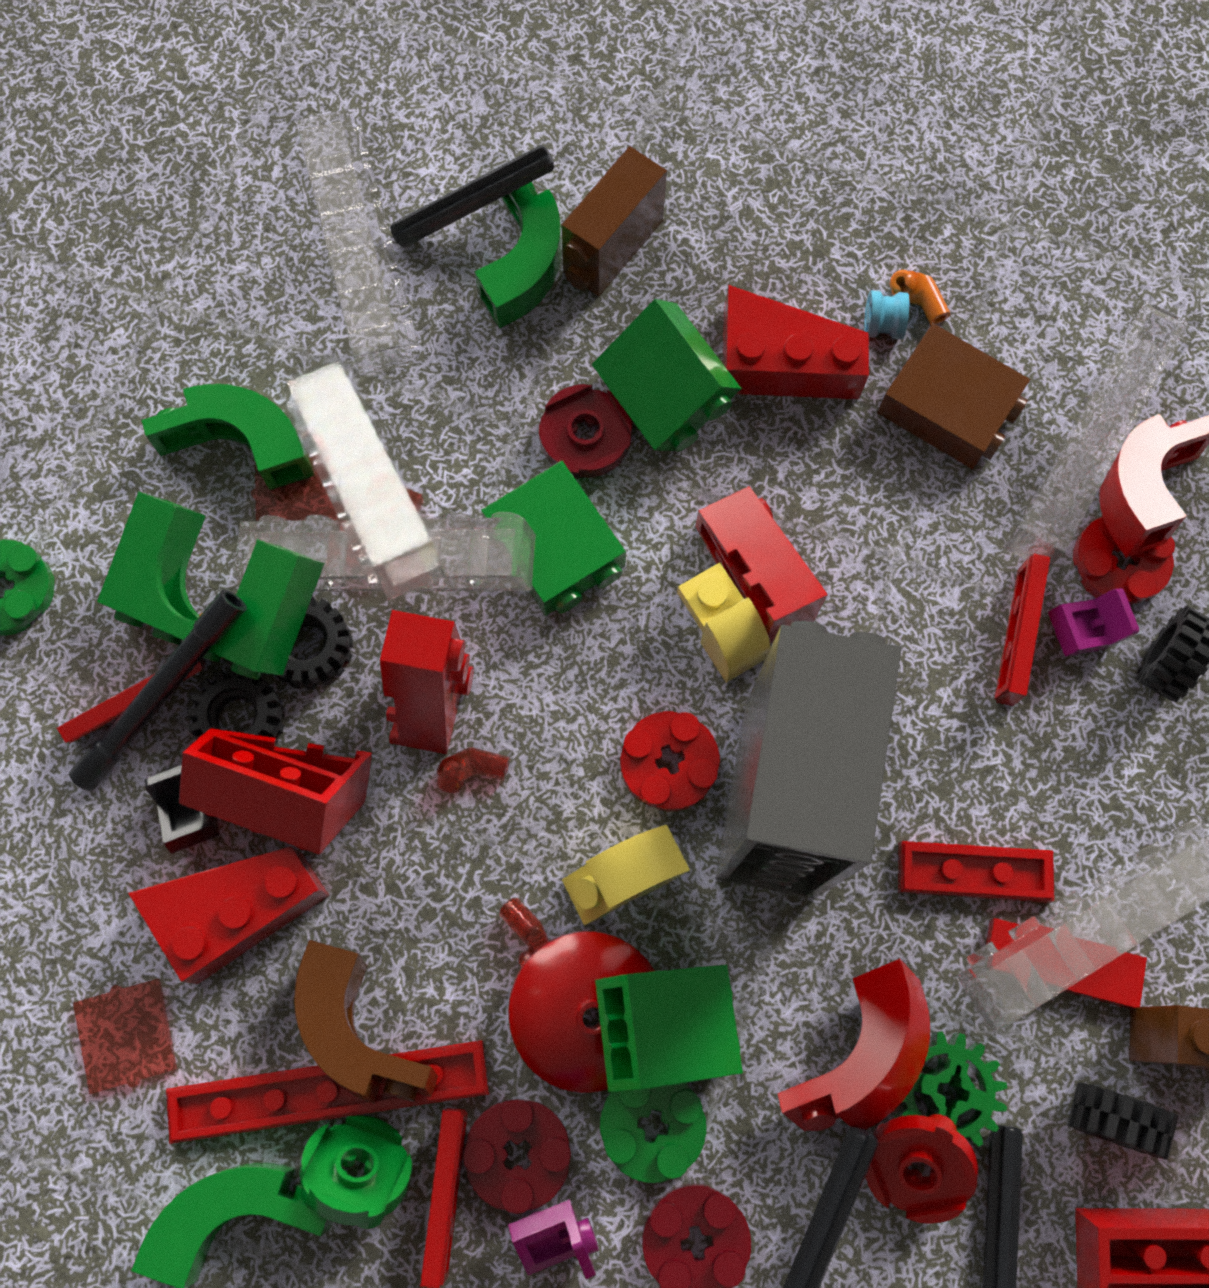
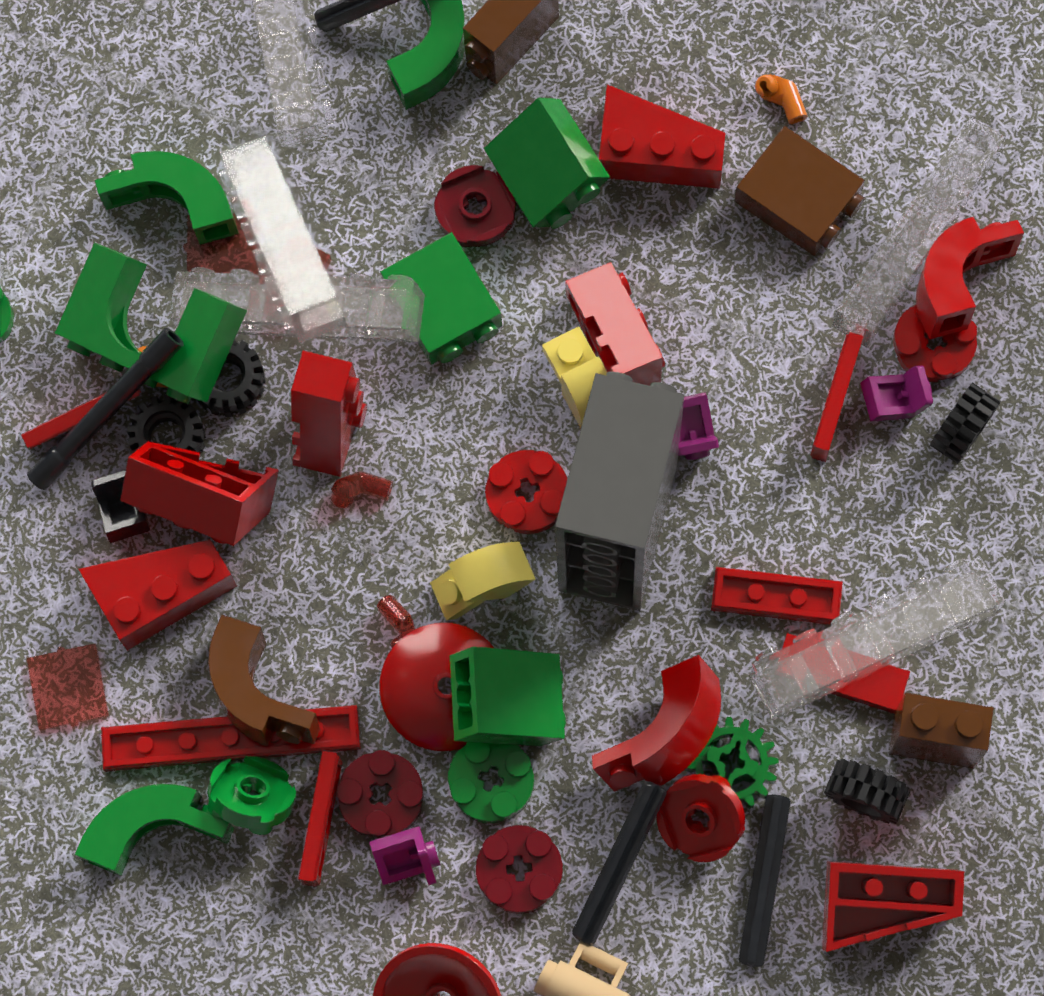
camera: 10 degrees right, 0 degrees up
medium azure wheel [864,290,909,340] -> none

